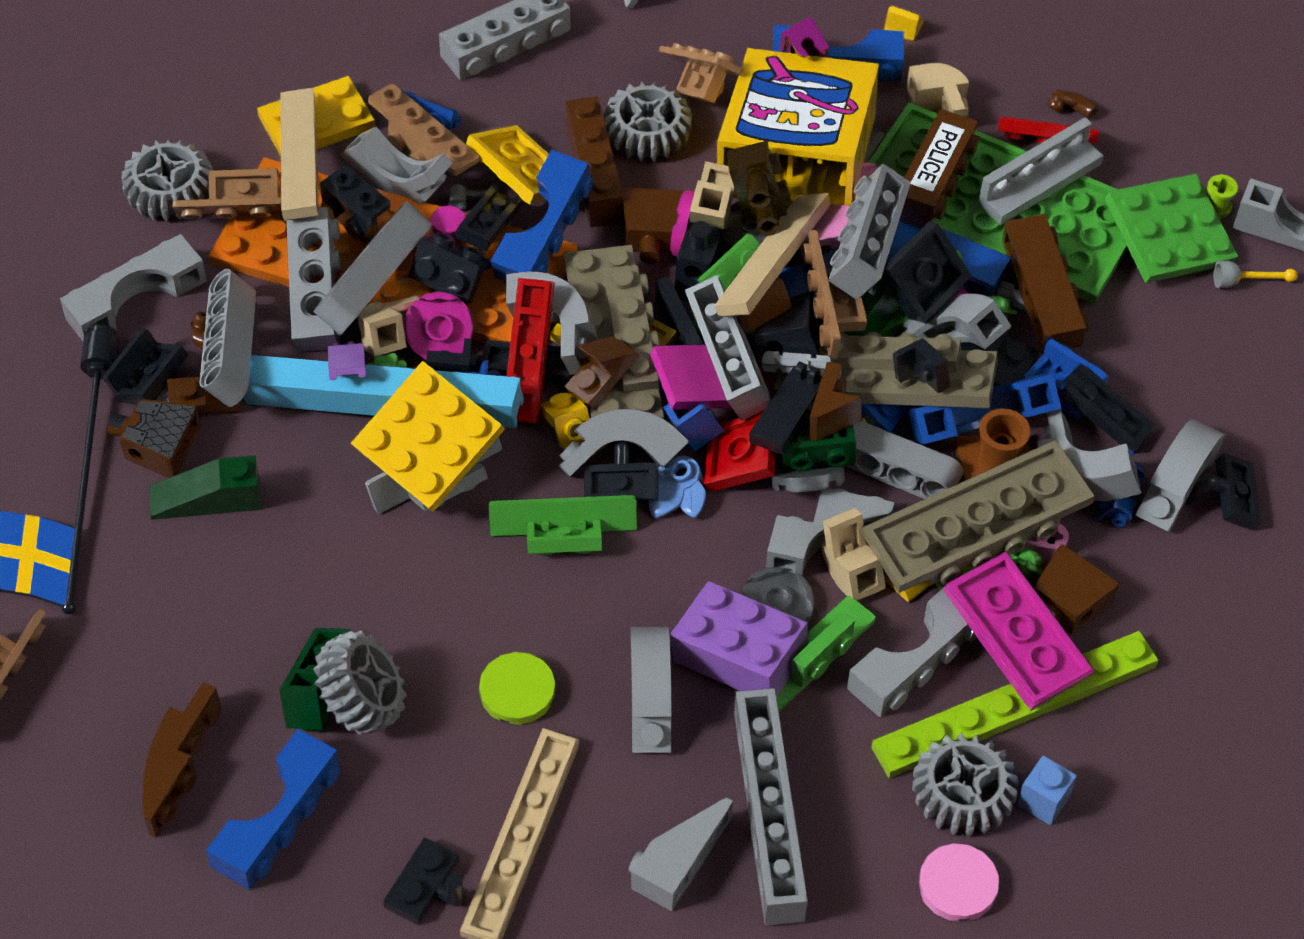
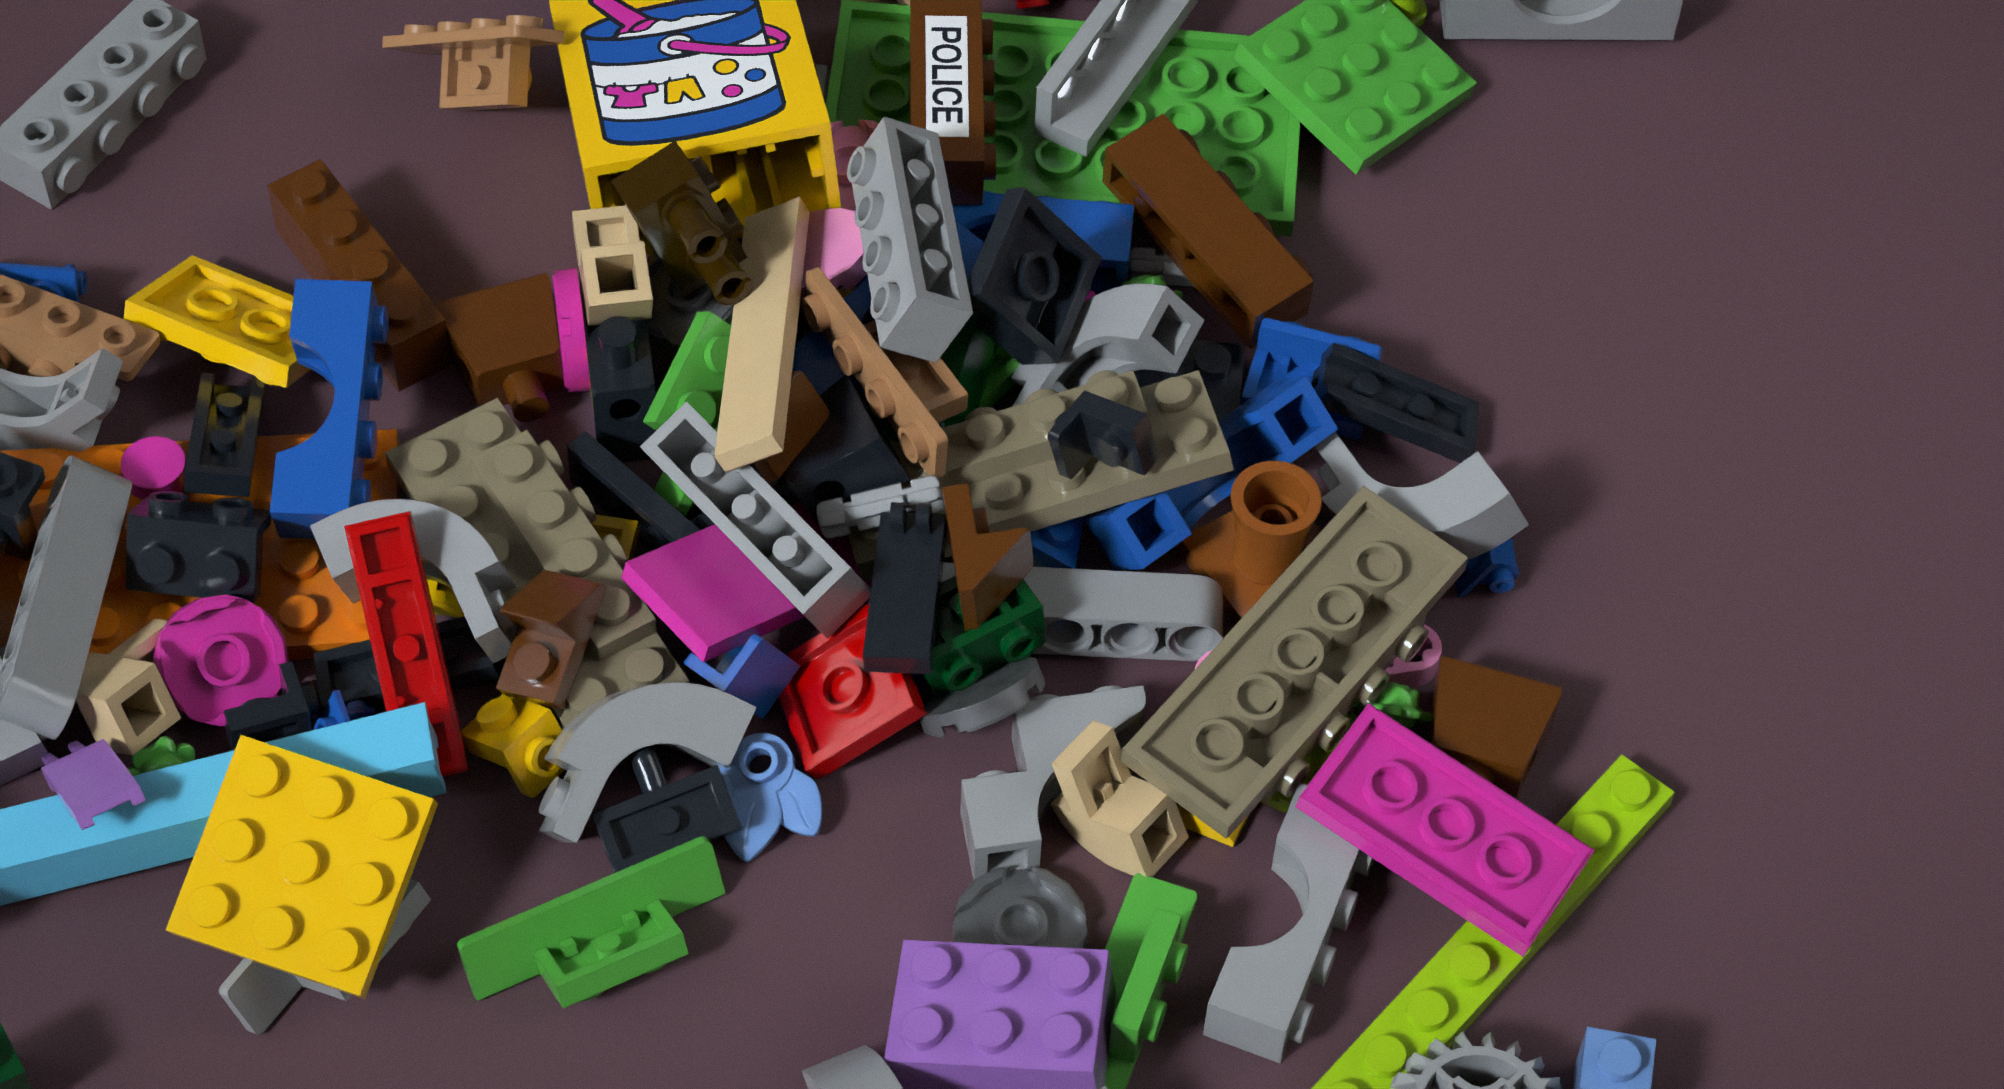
camera: 25 degrees left, 0 degrees up
dark grey hand [448,185,488,211] -> none
light grey gear [604,81,692,162] -> none
light grey arch [1136,419,1227,532] -> none
black plate [1185,453,1261,530] -> none
hinge [1214,261,1298,288] -> none

